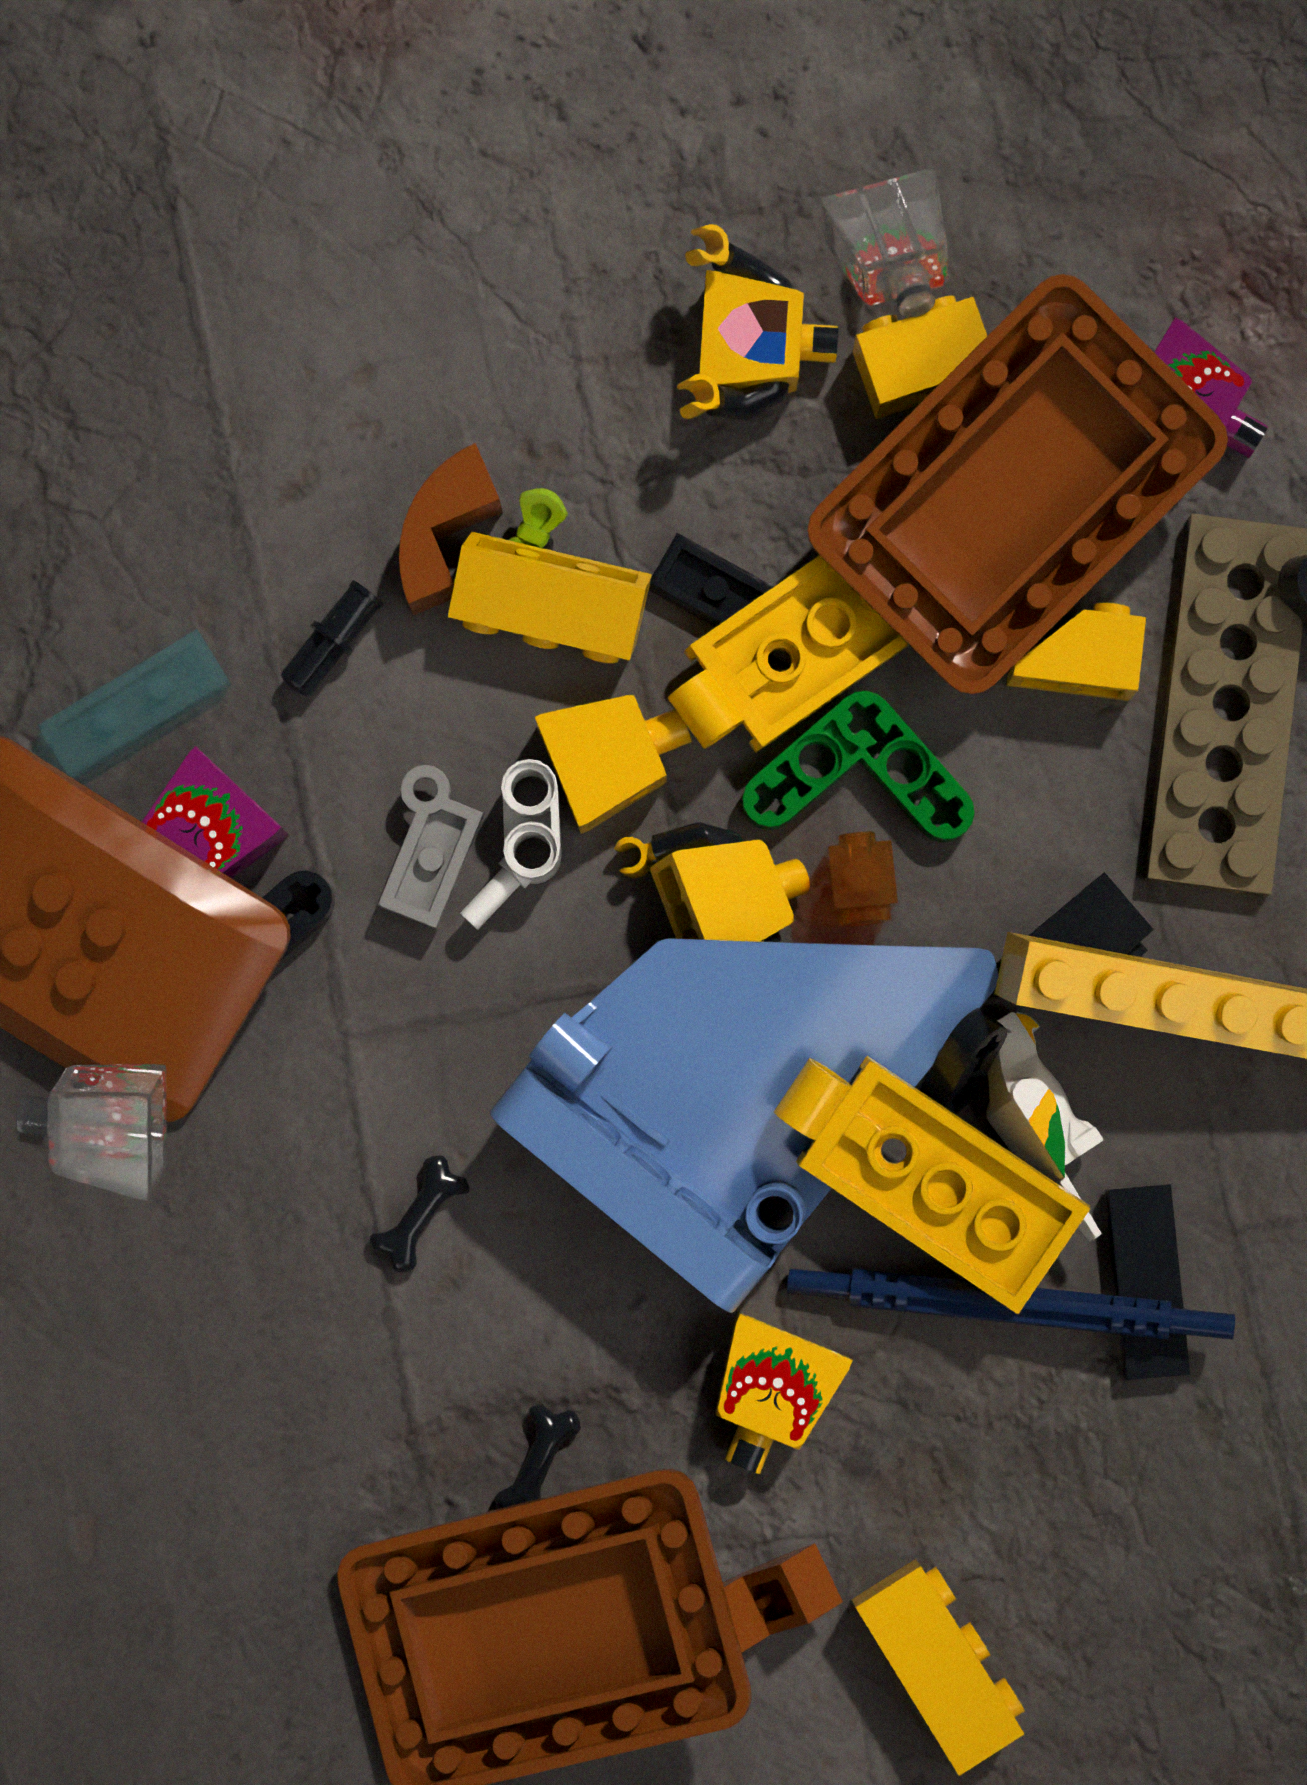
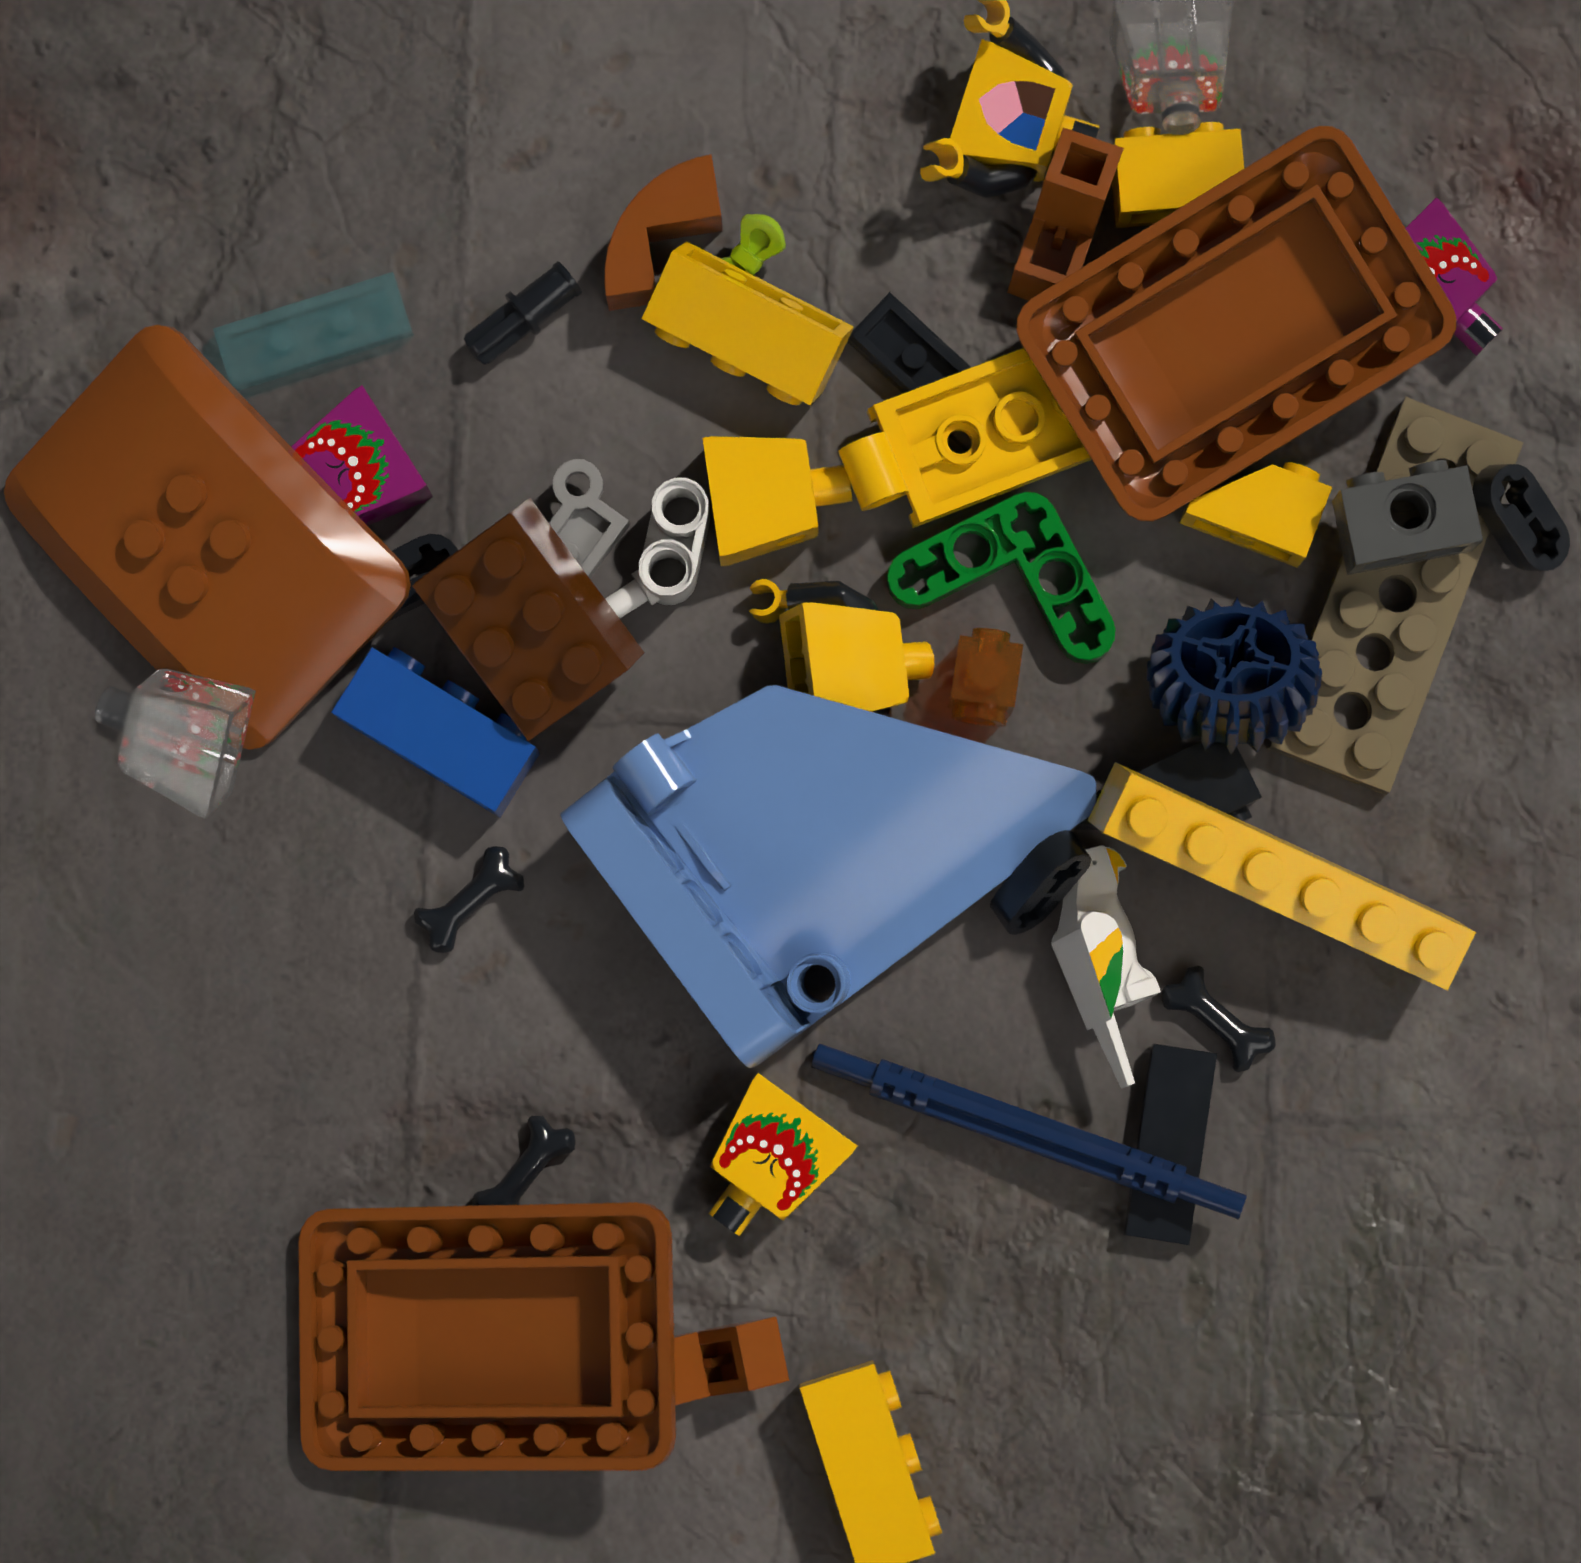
camera: 15 degrees right, 0 degrees up
yellow hinge [773,1055,1091,1314] -> none
none -> blue brick [331,647,540,818]
none -> reddish brown brick [412,498,645,741]
none -> dark orange brick [1007,127,1124,300]
none -> dark blue gear [1147,597,1322,754]
none -> black piece [1161,965,1276,1072]
none -> dark grey brick [1332,460,1483,575]

